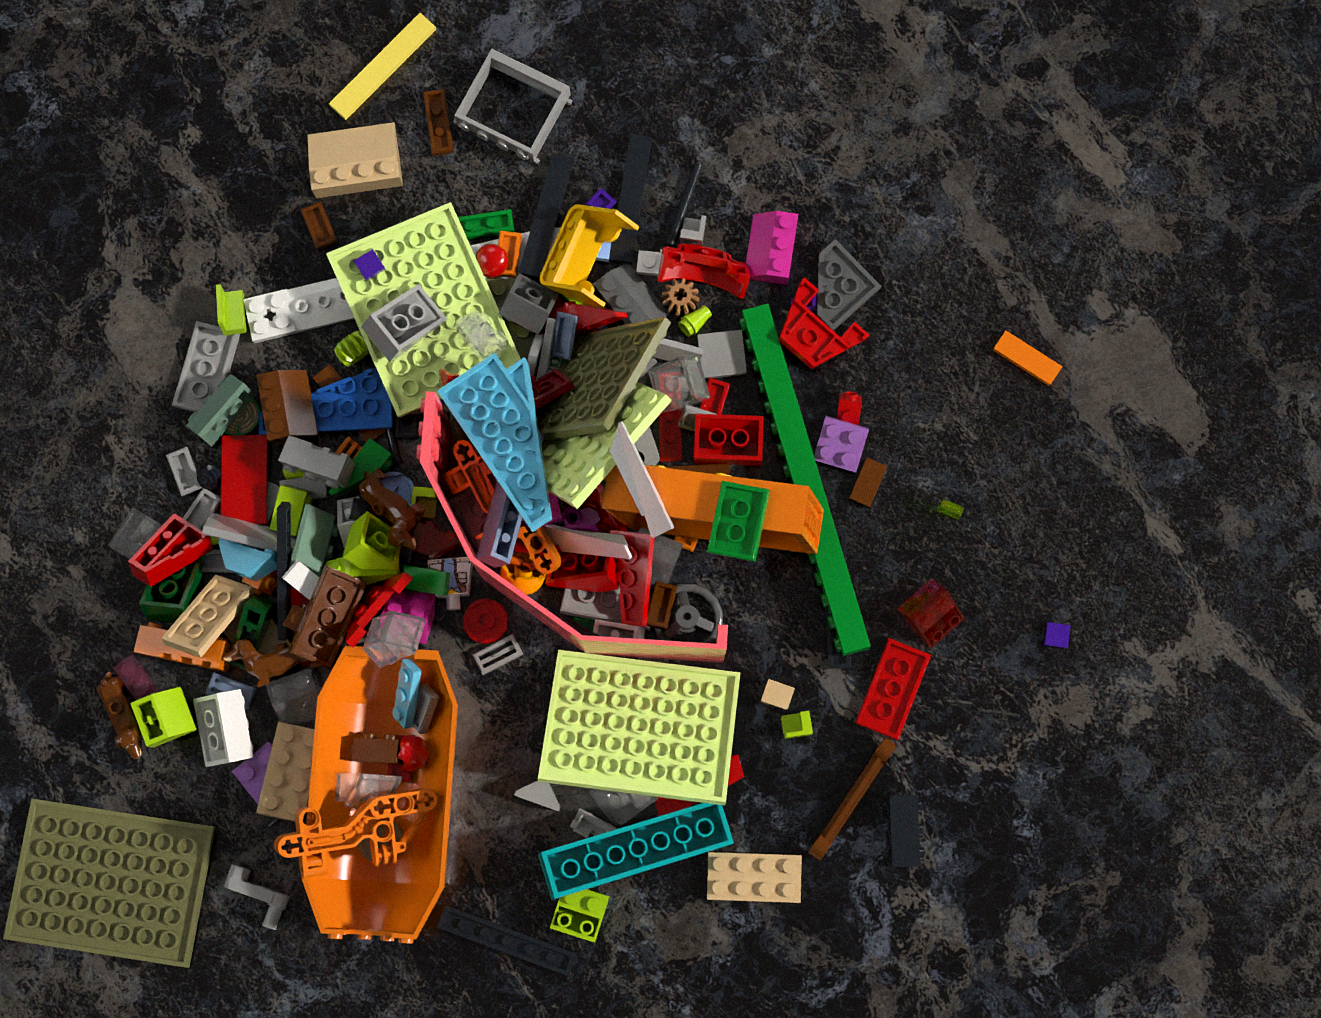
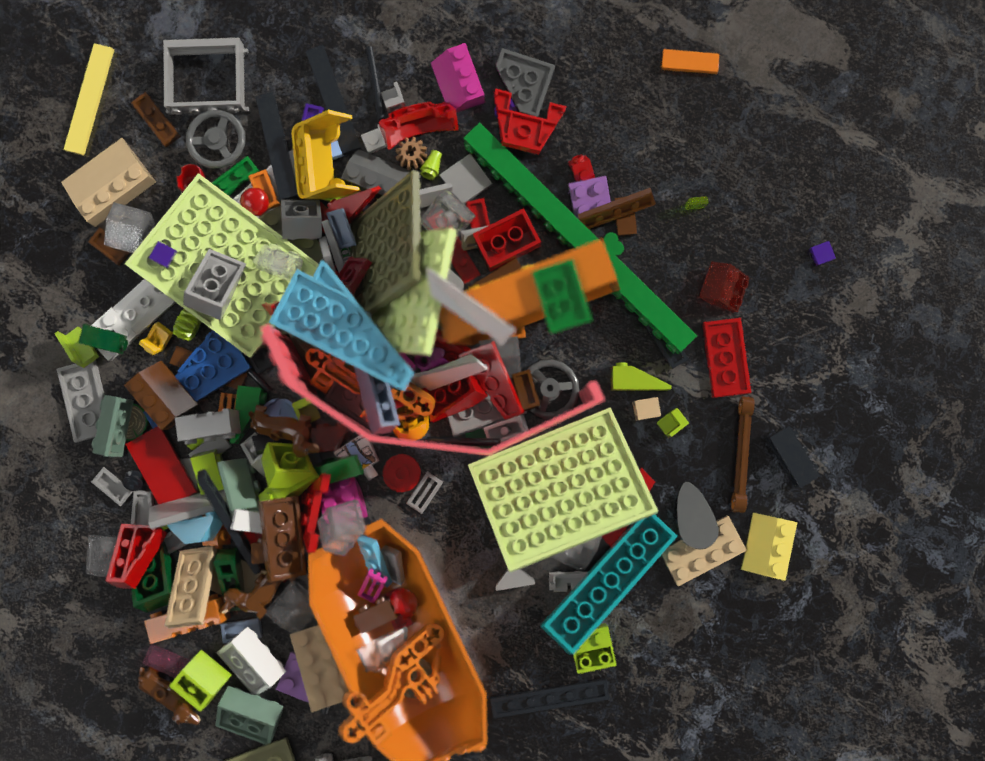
camera: 30 degrees left, 5 degrees up
none -> dark green slope [78,324,128,355]
none -> clear slope [104,202,155,253]
none -> yellow bracket [139,322,173,355]
none -> red hair [176,164,205,193]
none -> dark grey piece [186,110,245,168]
none -> sand green slope [215,686,283,744]
none -> dark pink tile [357,568,388,604]
none -> reddish brown tile [577,188,656,229]
none -> green tile [603,232,624,256]
none -> lime slope [611,363,671,391]
none -> dark grey shield [677,482,719,550]
none -> light yellow slope [741,513,797,580]

